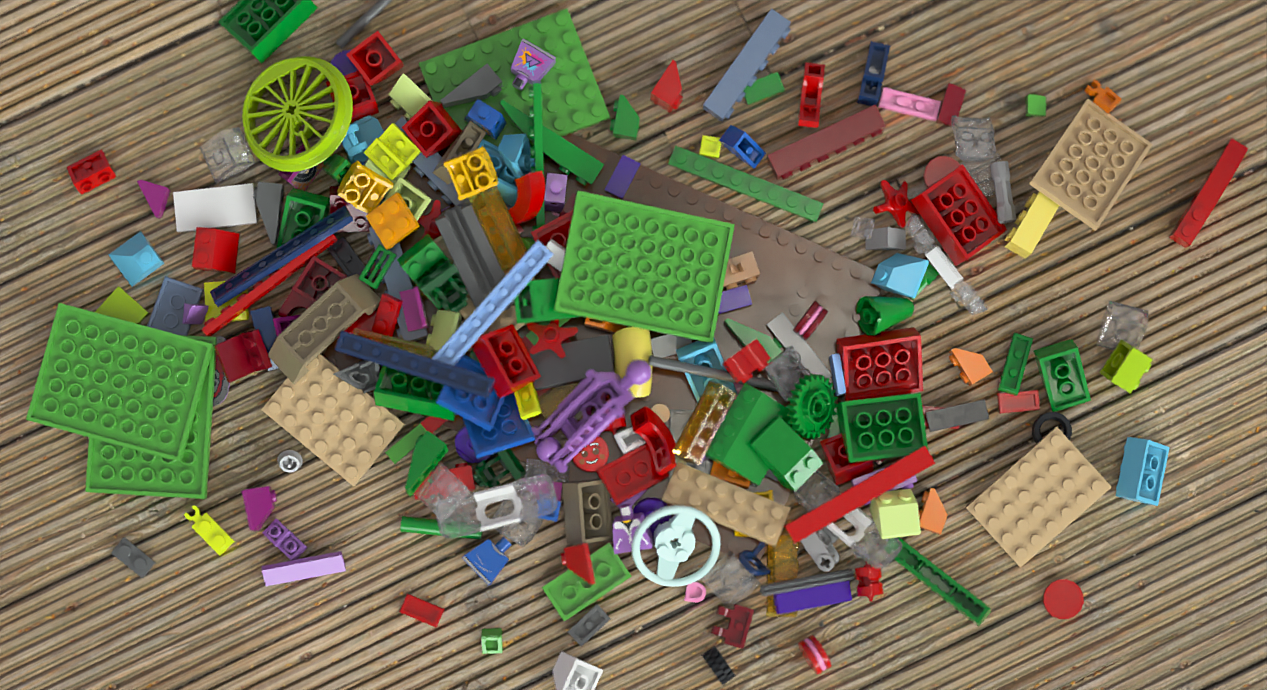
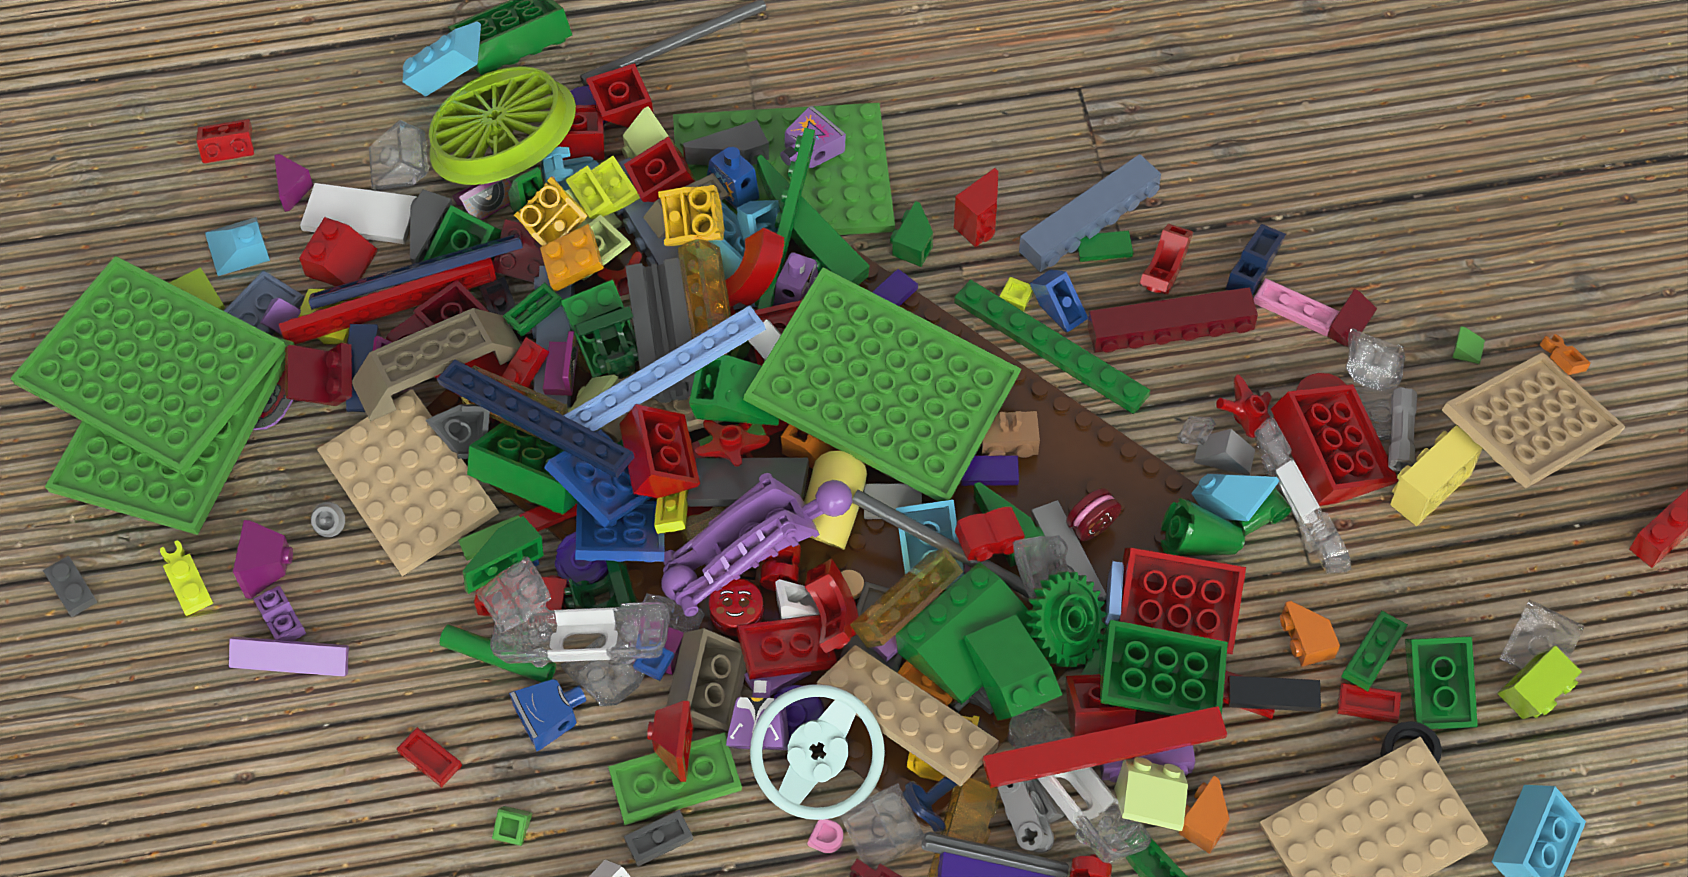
camera: 20 degrees right, 25 degrees down
none -> medium azure slope [402,22,481,96]

